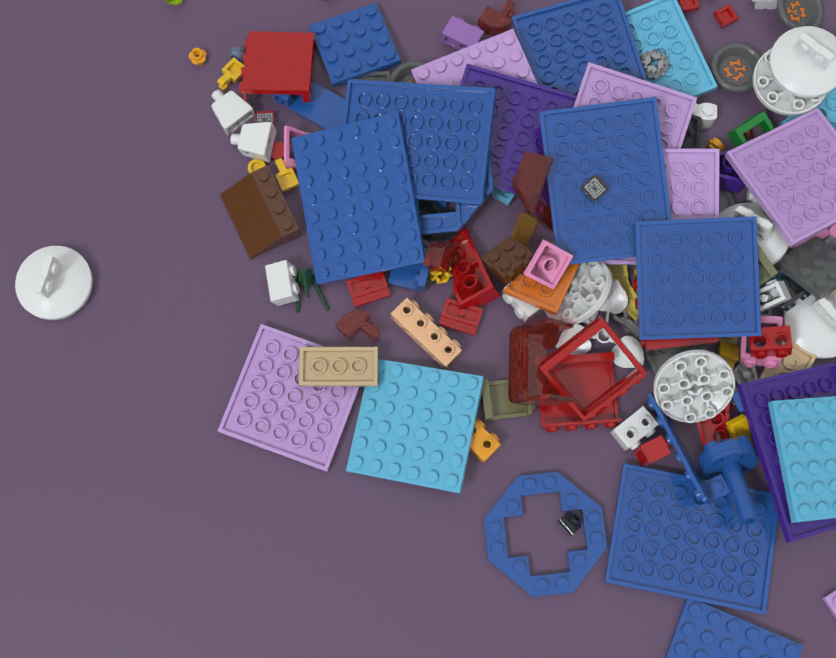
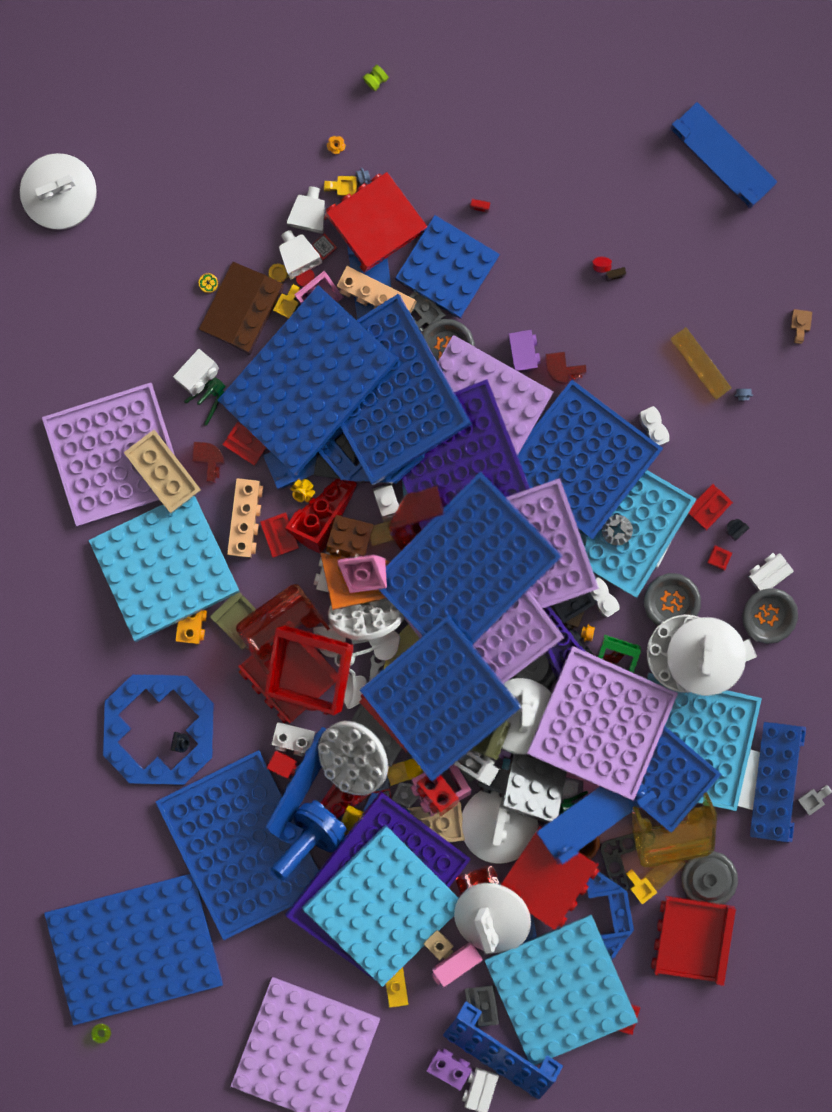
camera: 55 degrees right, 10 degrees up
clear red brick [423,241,461,273] -> none
tile [580,174,608,202] -> none
none -> tile [199,273,218,293]
none -> light nougat brick [337,266,416,314]
none -> white torso [373,483,402,523]

